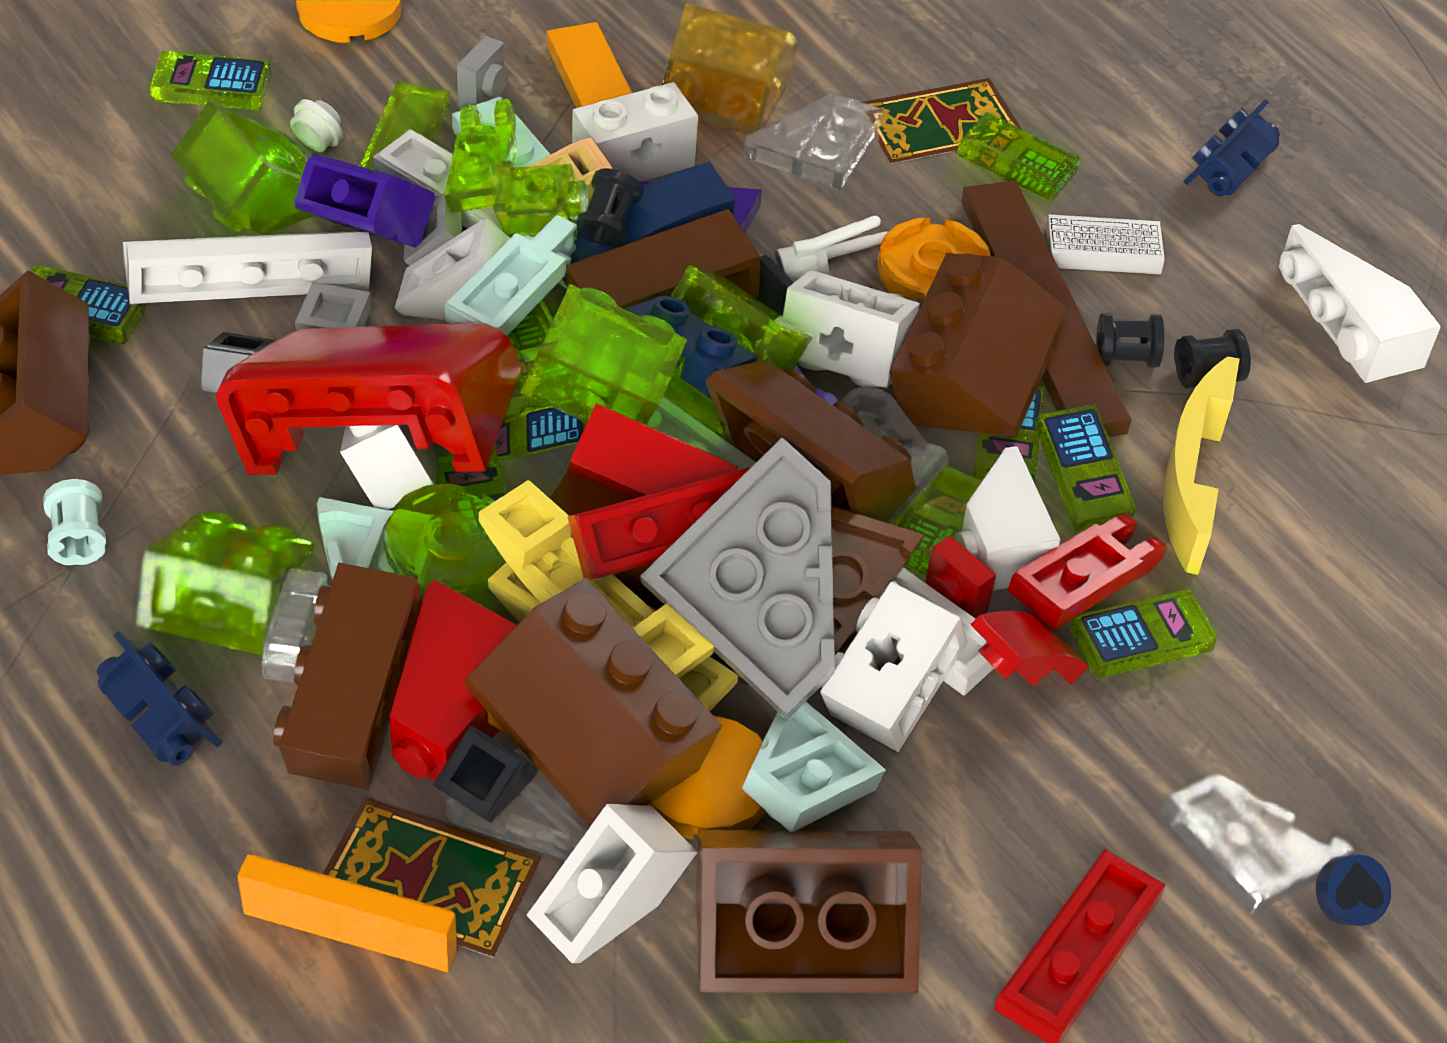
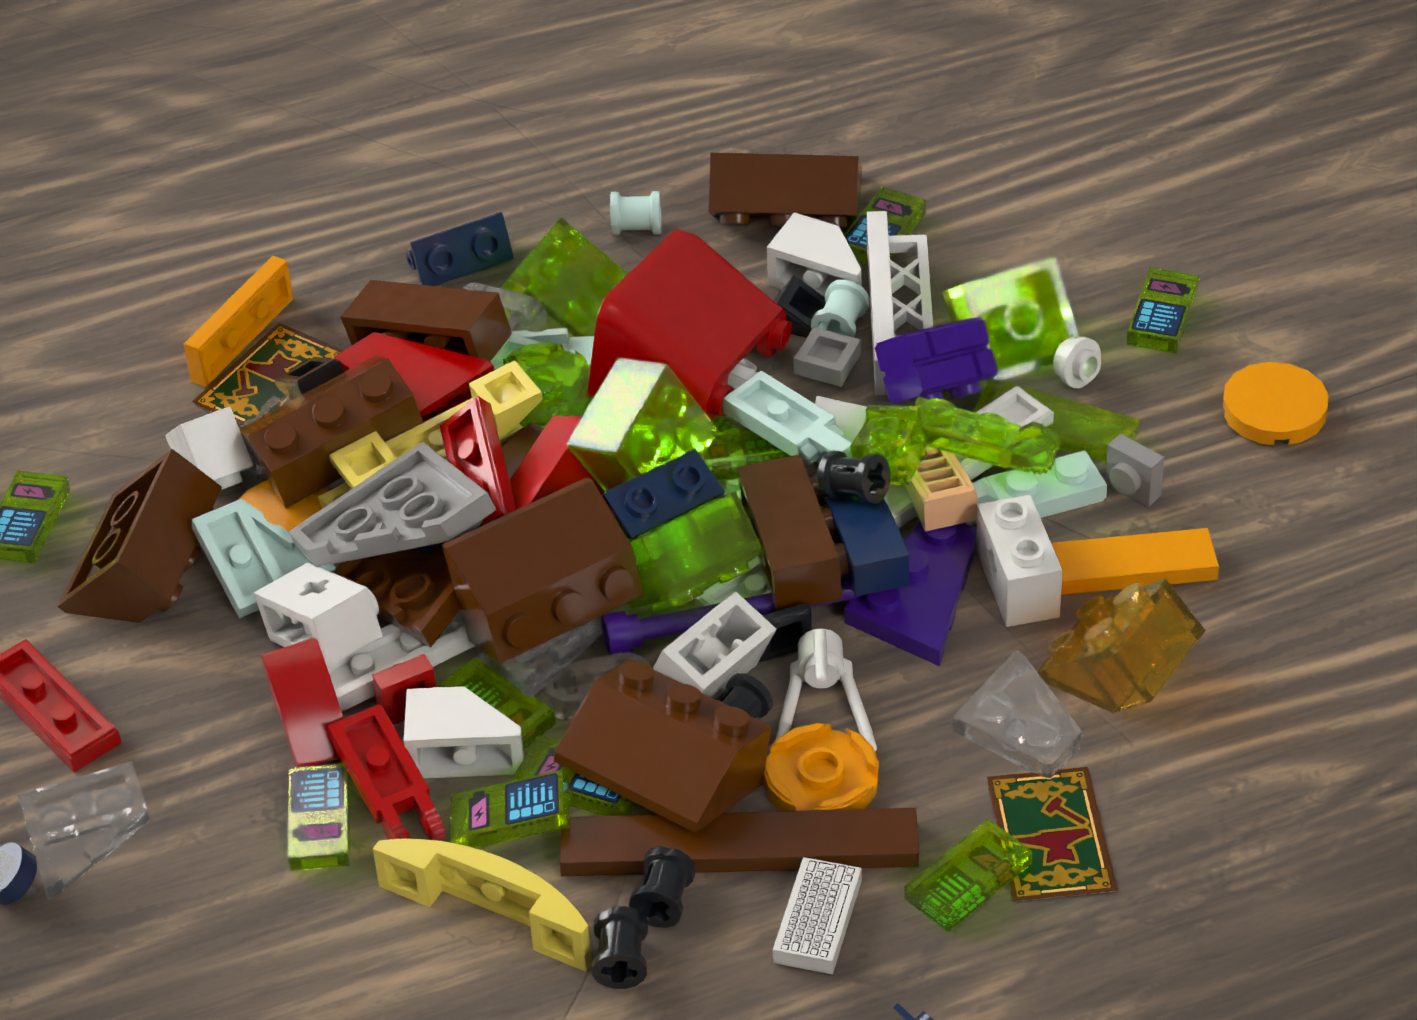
camera: 110 degrees right, 5 degrees down
none -> white slope [767,212,862,297]
none -> light aqua bush [811,279,870,338]

